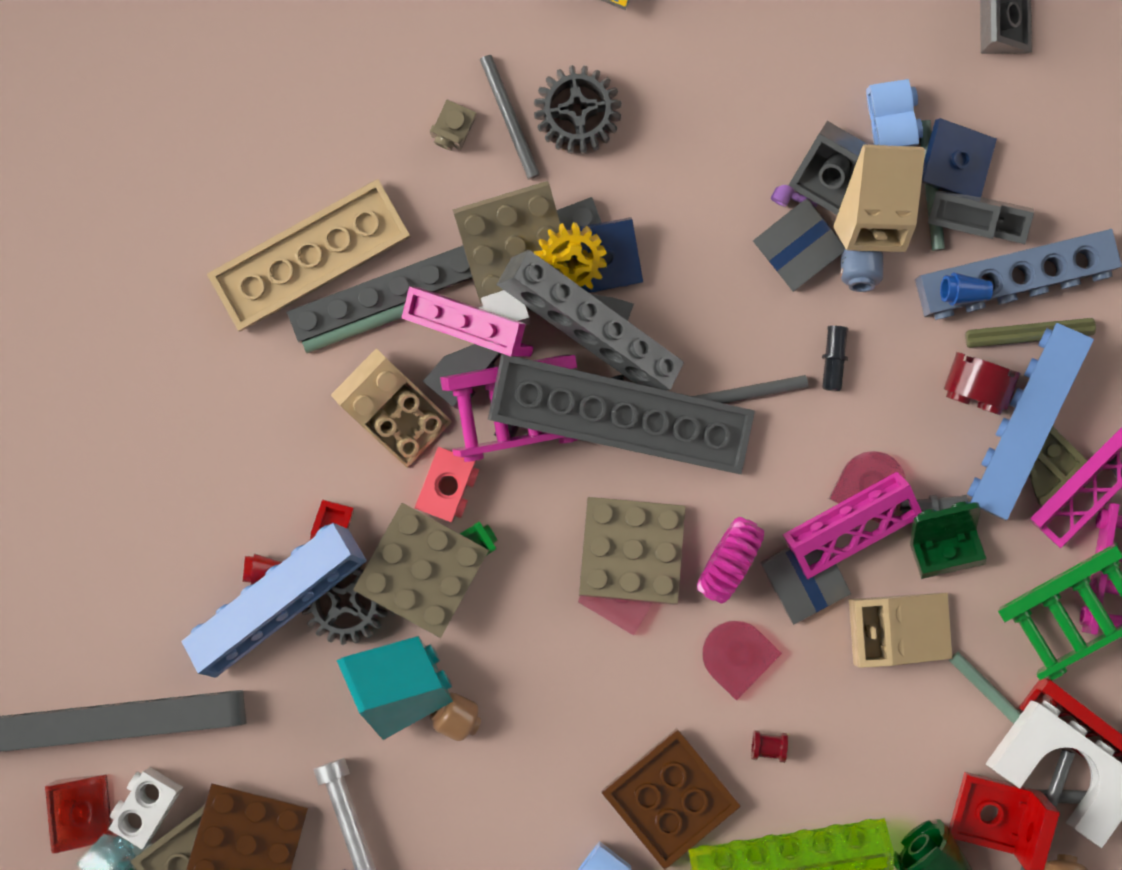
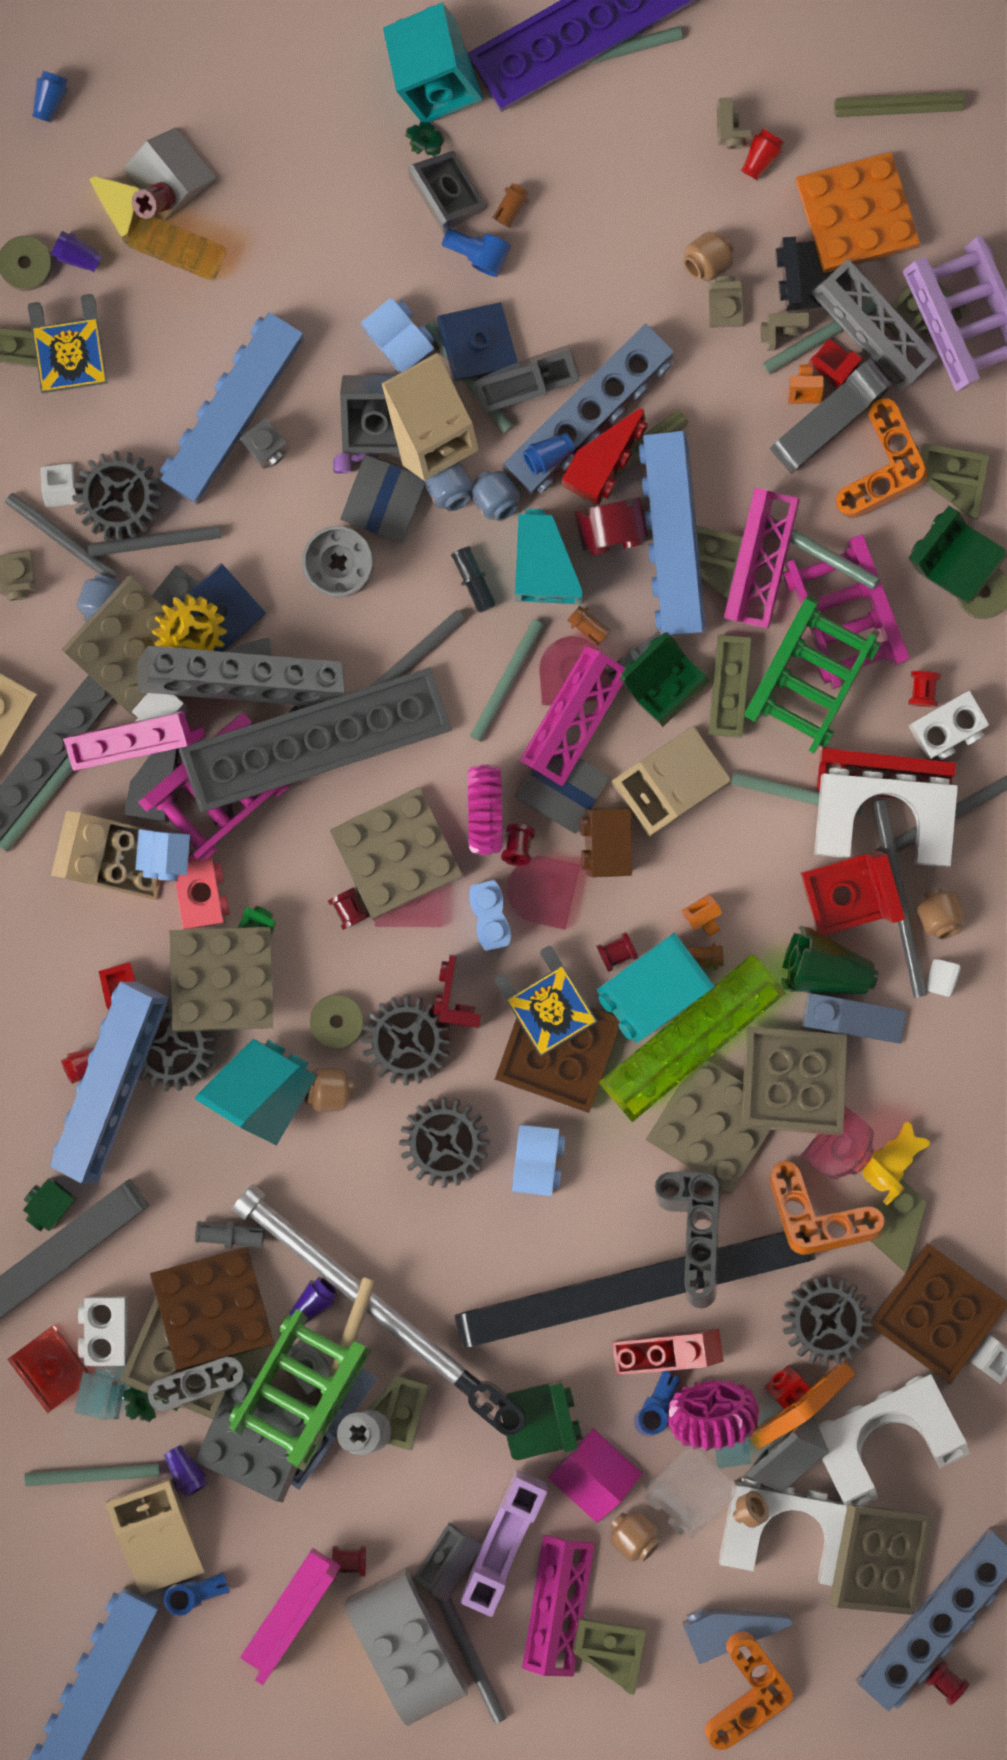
camera: 30 degrees left, 0 degrees up
none -> dark green brick [23,1178,78,1231]
none -> white slope [41,463,78,507]
none -> sand blue head [77,575,120,622]
none -> dark grey bar [87,525,221,557]
none -> light blue brick [135,829,190,881]
none -> medium blue brick [160,312,304,505]
none -> dark grey pin [195,1221,265,1249]
none -> flat silver brick [240,417,289,469]
none -> light grey wheel [302,526,374,598]
none -> olive piece [310,995,364,1048]
none -> dark red bush [327,887,368,930]
none -> dark grey gear [361,995,452,1086]
none -> dark grey gear [399,1097,490,1188]
none -> dark red bracket [433,955,481,1028]
none -> blue pin [442,228,511,277]
none -> light blue brick [469,880,511,952]
none -> sand green bar [470,619,545,742]
none -> sand blue head [471,471,520,521]
none -> dark orange pin [492,183,529,228]
none -> flag [495,946,597,1057]
none -> dark red bush [501,823,536,866]
none -> teal slope [515,509,582,605]
none -> red slope [562,408,648,505]
none -> dark orange pin [567,605,611,646]
none -> reddish brown brick [580,807,632,878]
none -> teal slope [597,932,715,1043]
none -> orange tile [681,894,723,937]
none -> dark orange pin [687,943,724,969]
none -> olive plate [708,635,751,738]

